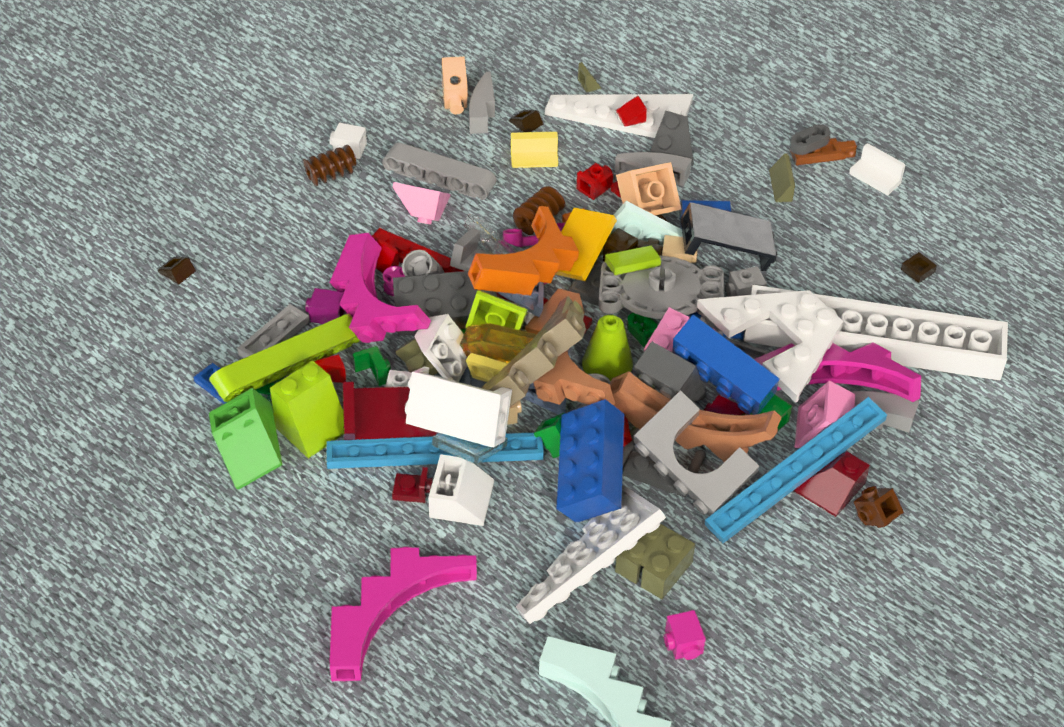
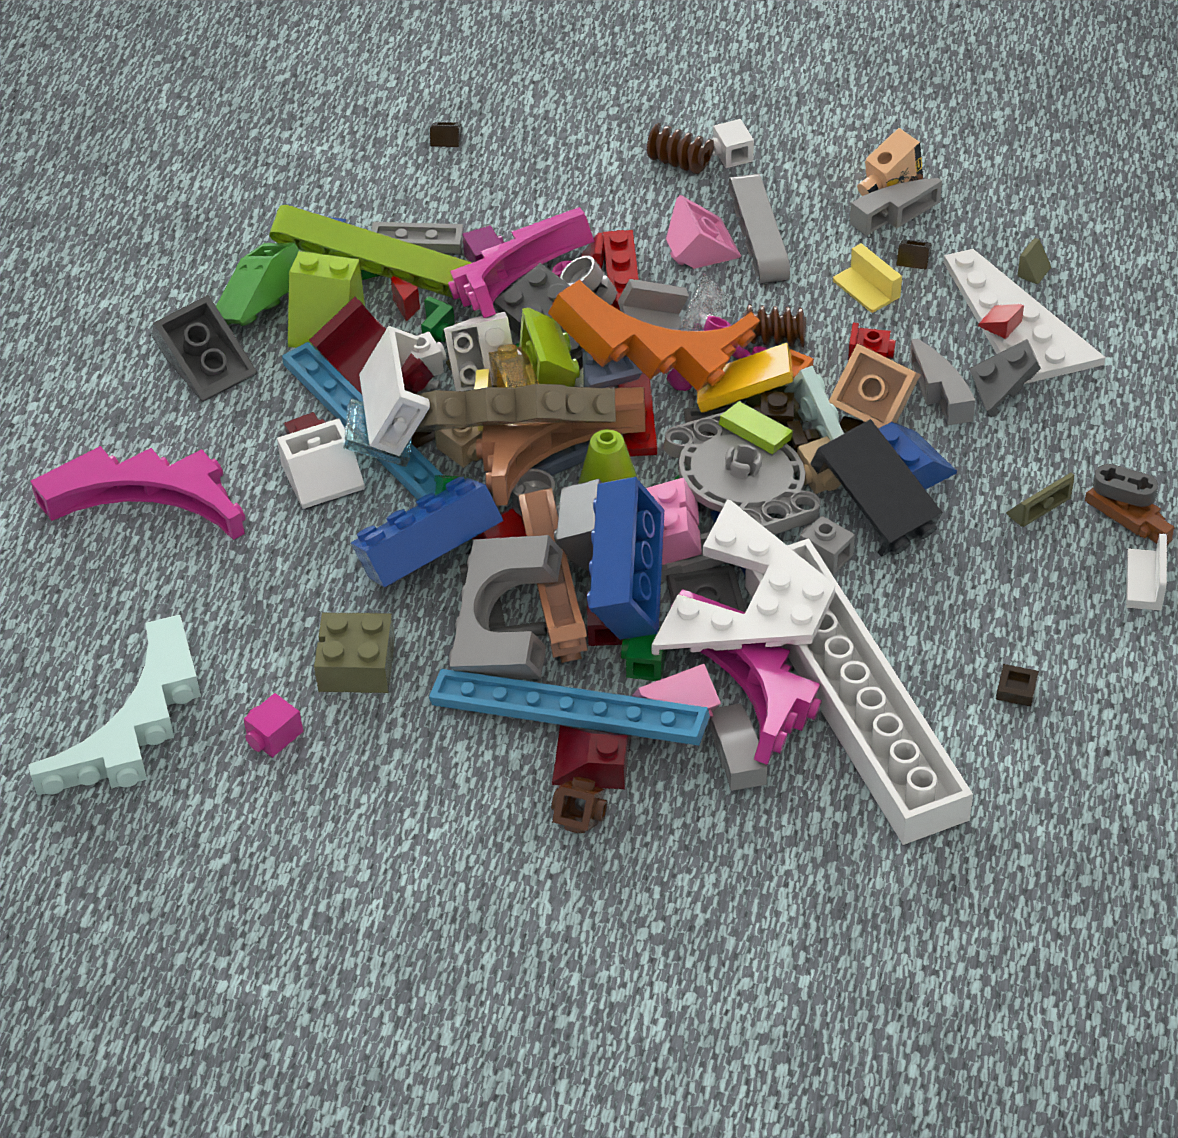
camera: 60 degrees right, 0 degrees up
white wing [516,484,666,624] -> none
none -> dark grey slope [152,295,257,402]

